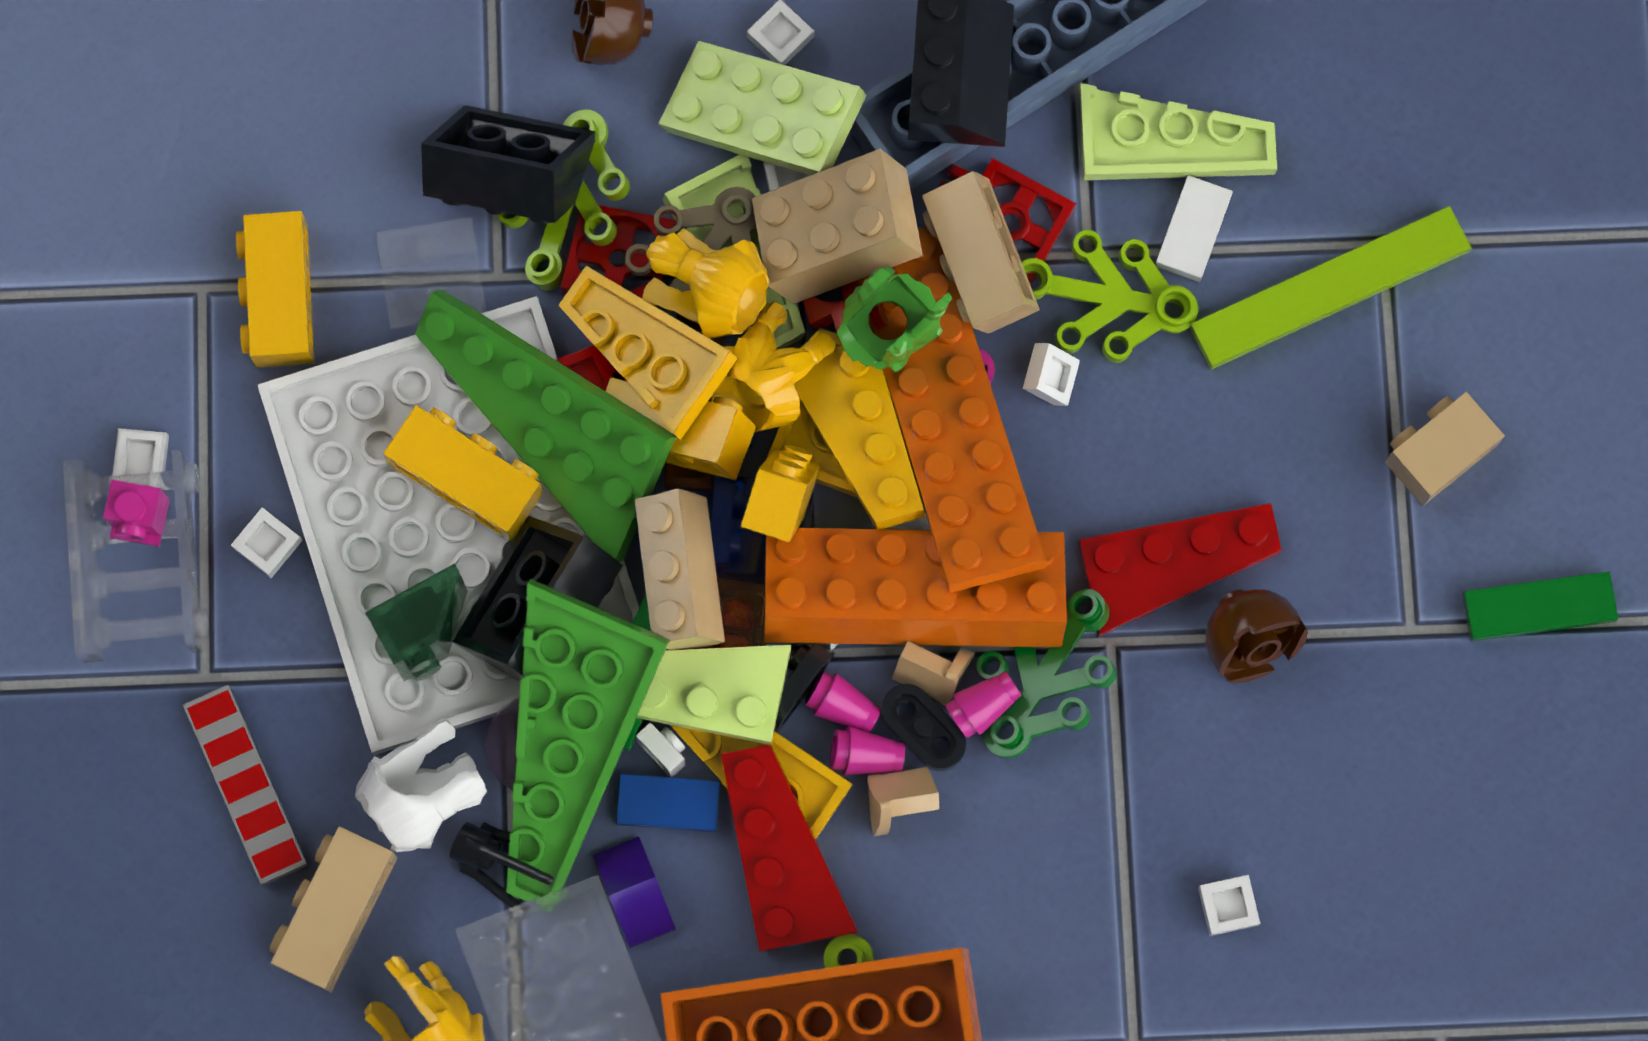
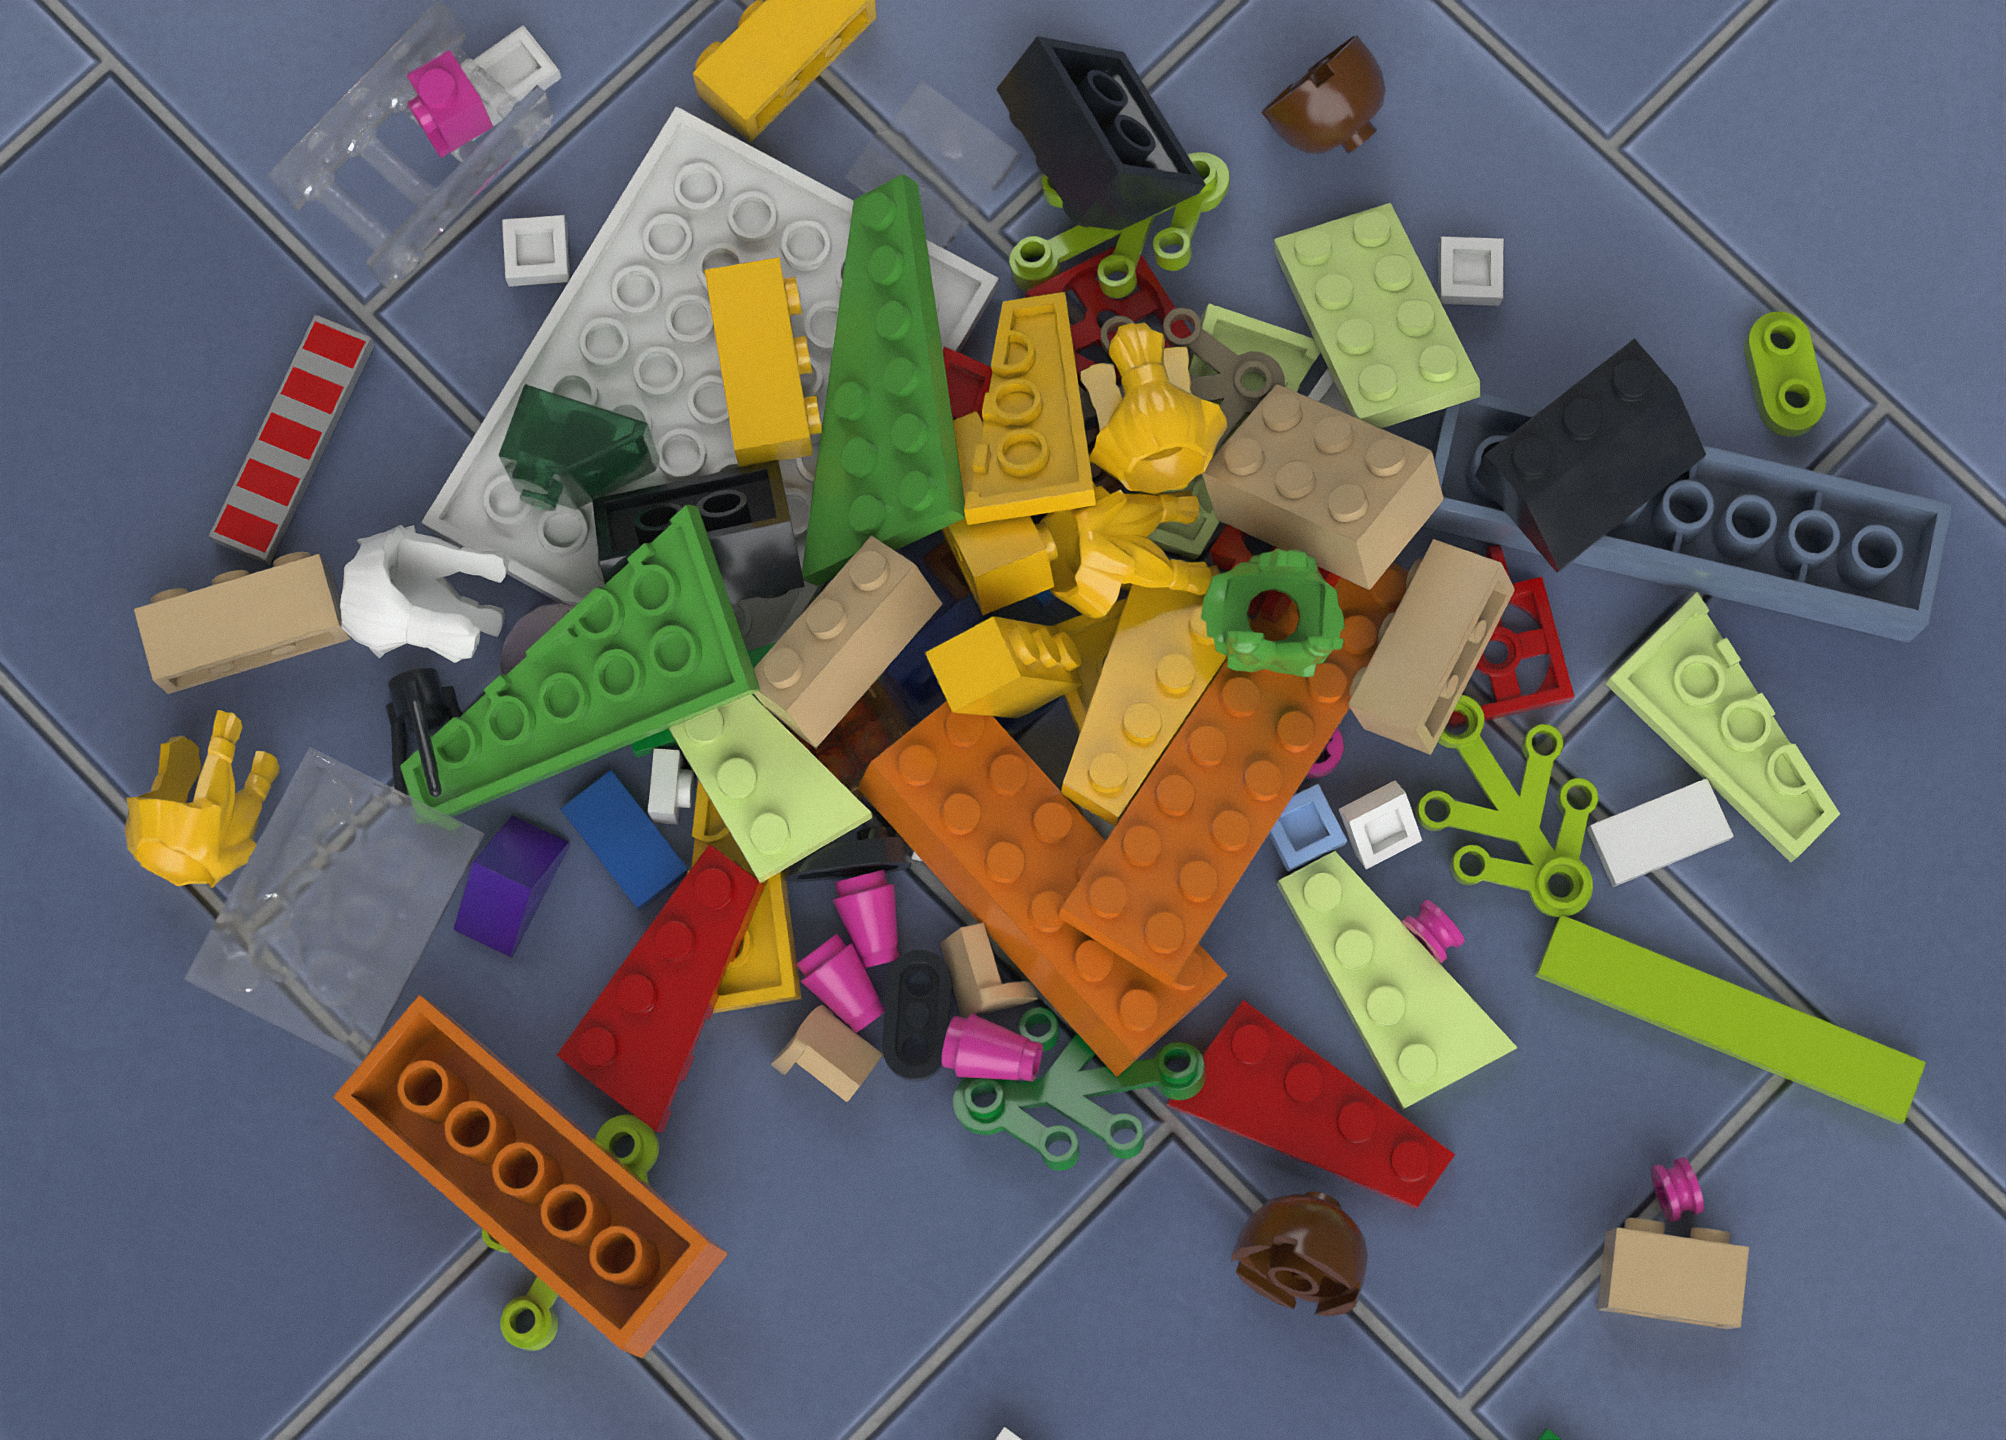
camera: 50 degrees right, 0 degrees up
none -> light blue plate [1269,784,1347,872]
none -> yellowish green wing [1277,851,1518,1111]
none -> dark pink bush [1402,900,1465,964]
none -> dark pink bush [1651,1157,1704,1223]

